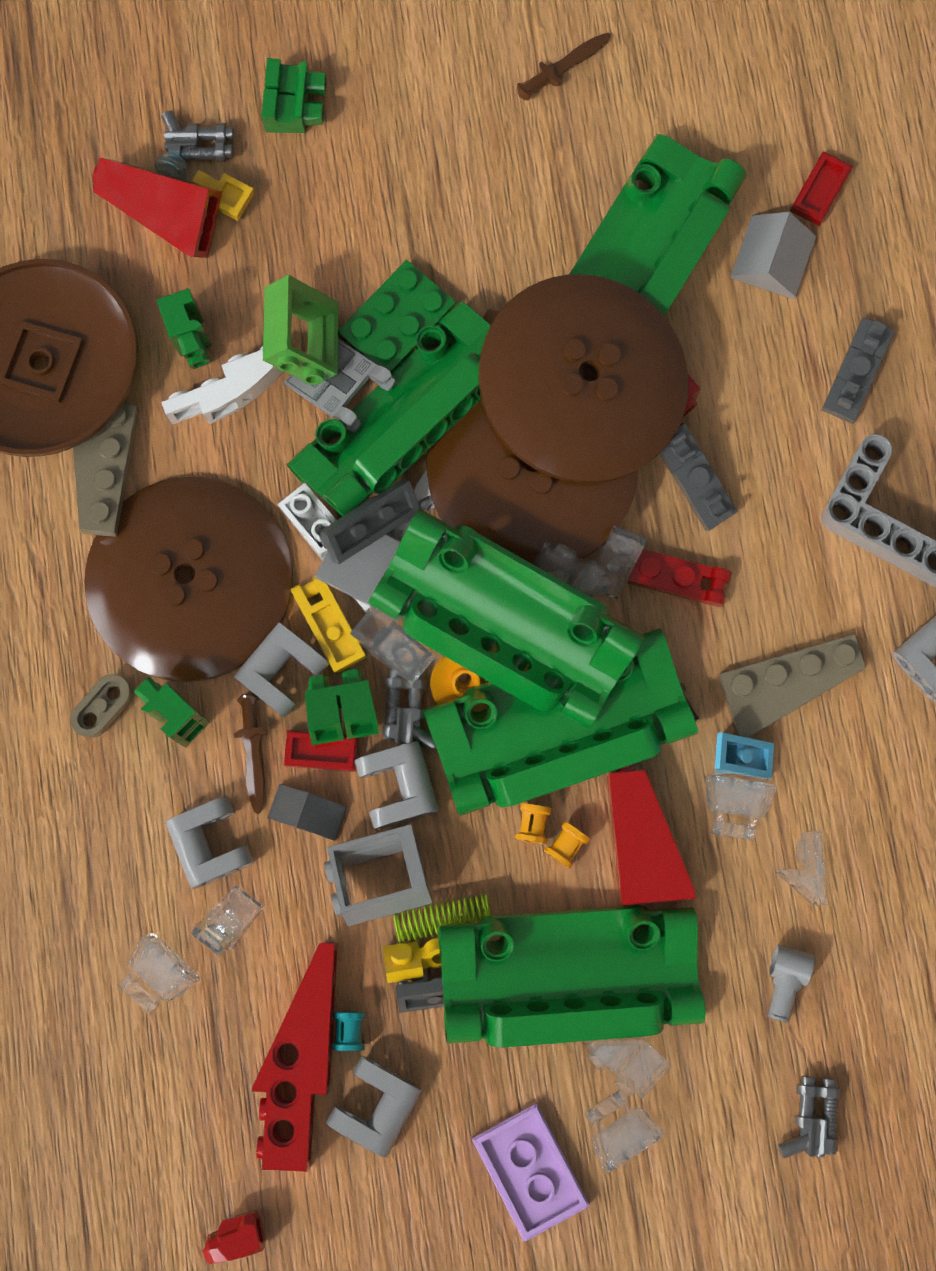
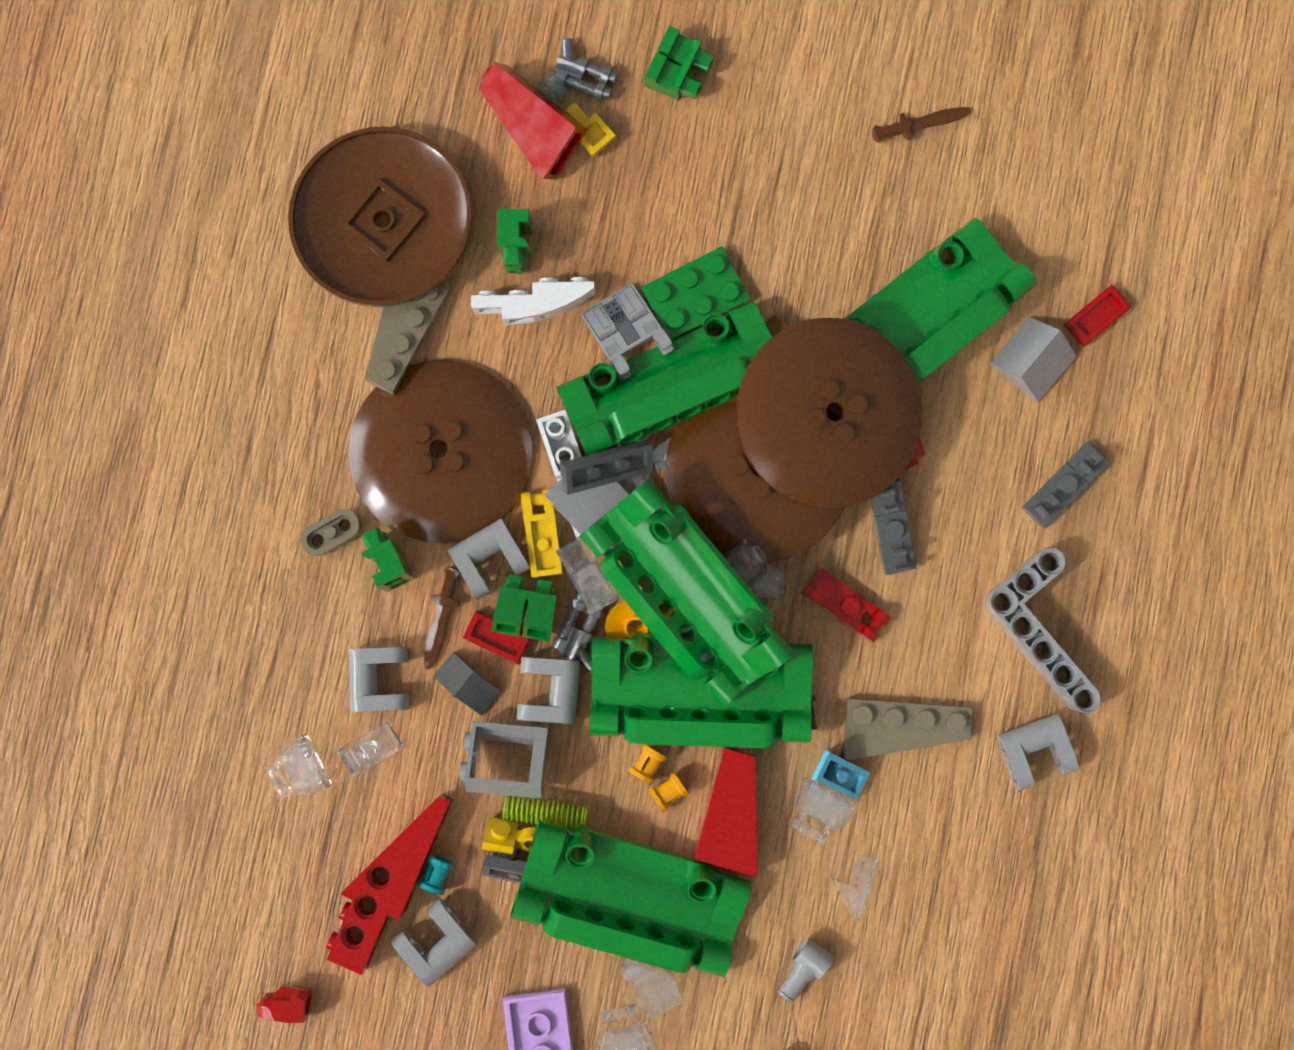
camera: 15 degrees right, 5 degrees up
bright green window [263,274,338,386] -> none
clear slope [585,525,646,599] -> none

